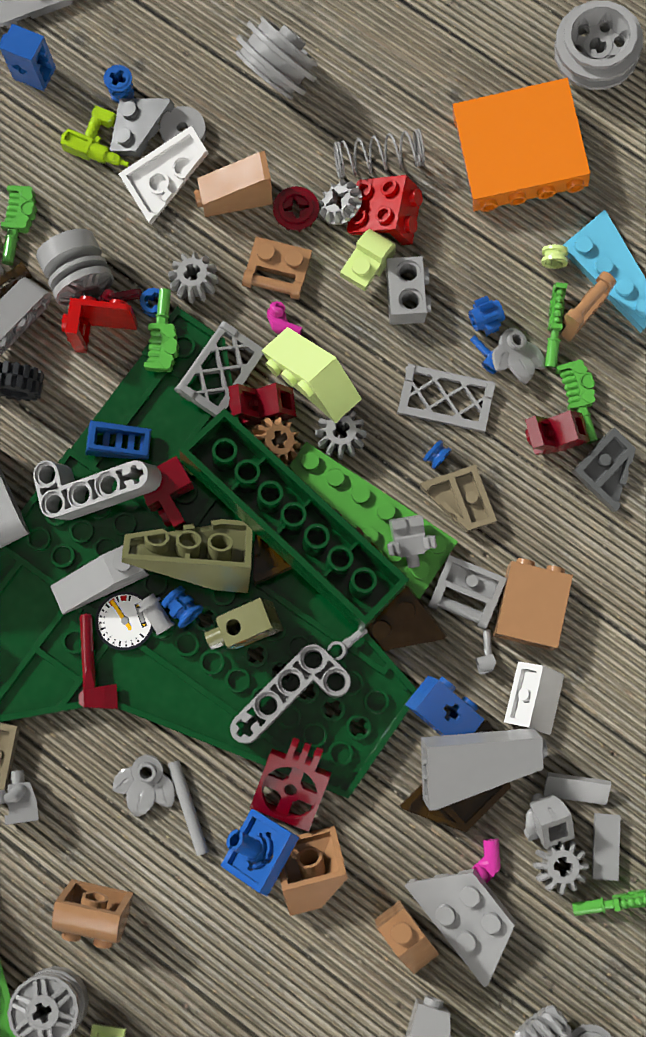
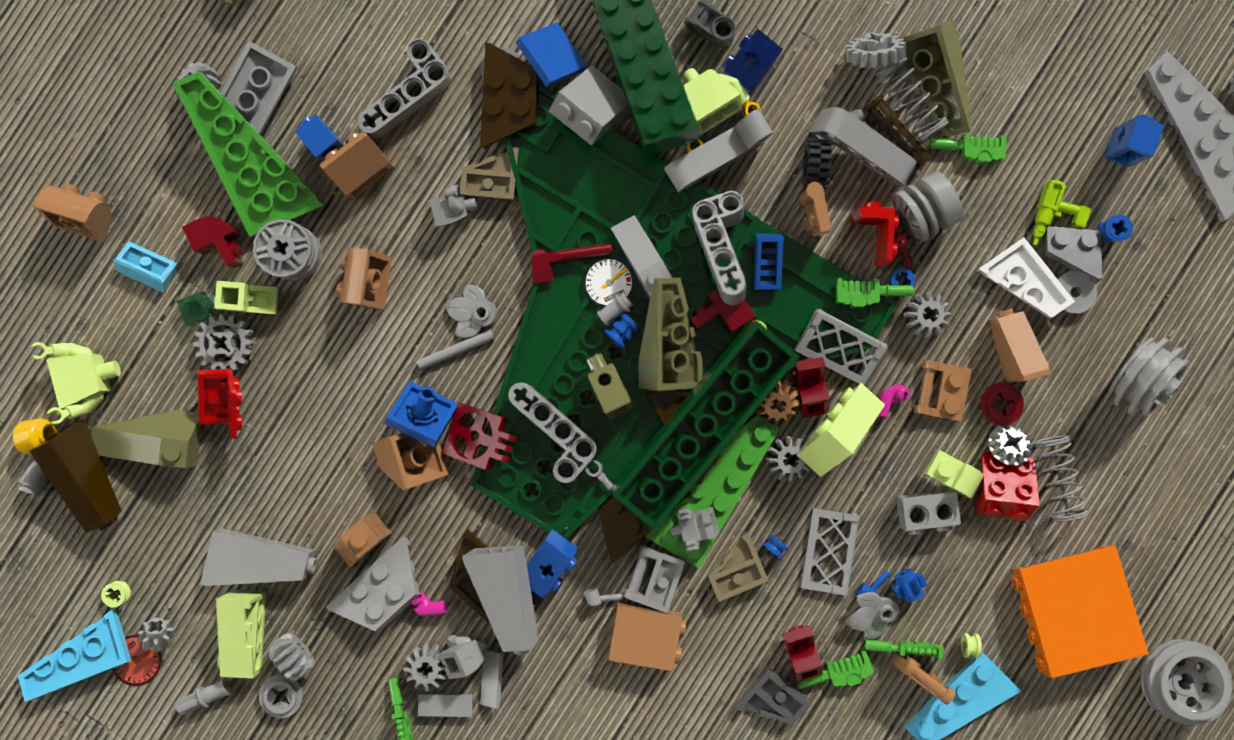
camera: 85 degrees right, 10 degrees up
white panel [504,662,564,735] -> none
none -> medium nougat plate [798,182,831,239]

